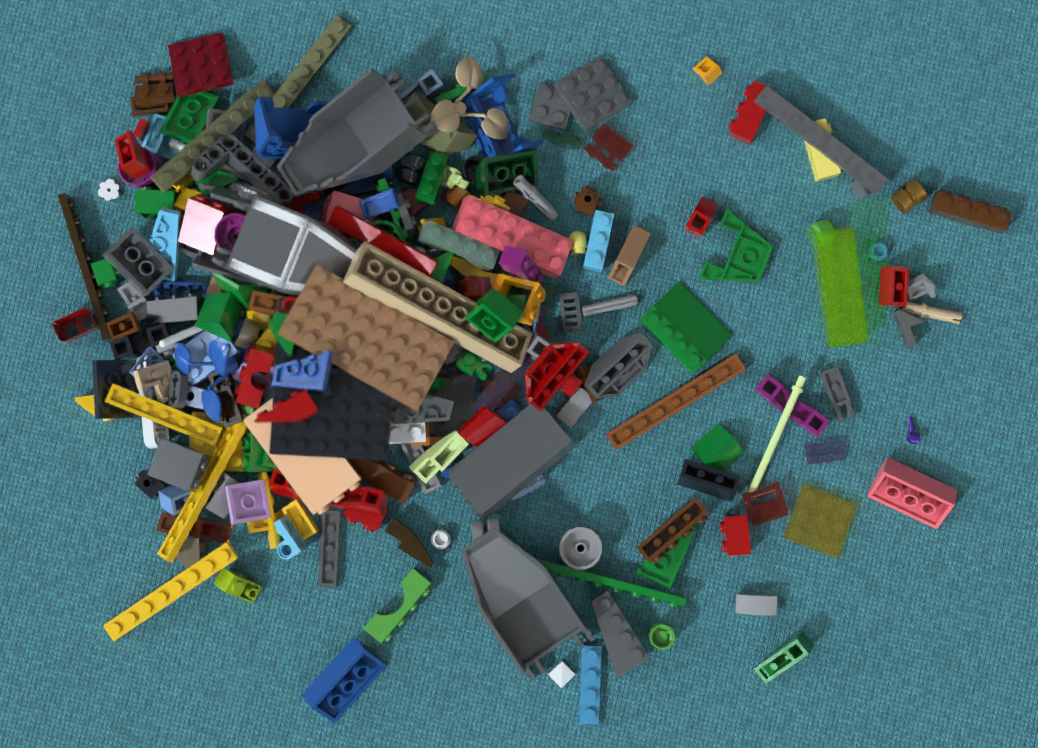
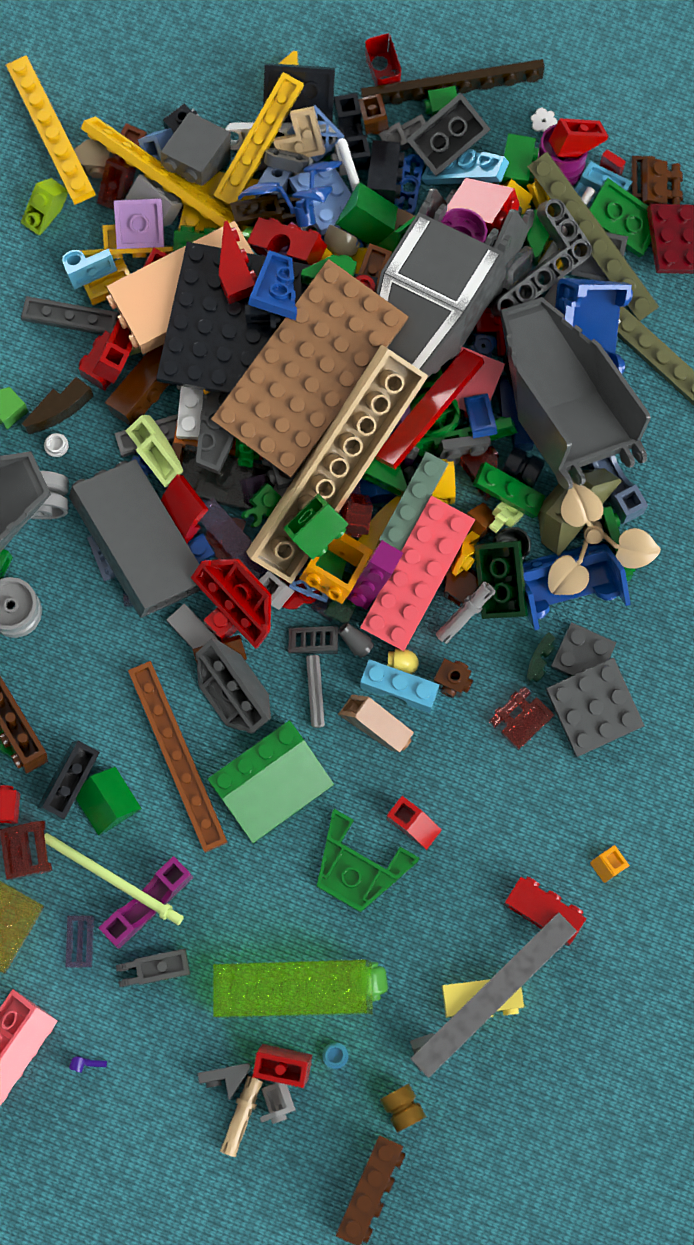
camera: 100 degrees right, 10 degrees down
none -> dark grey cone [338,622,374,658]

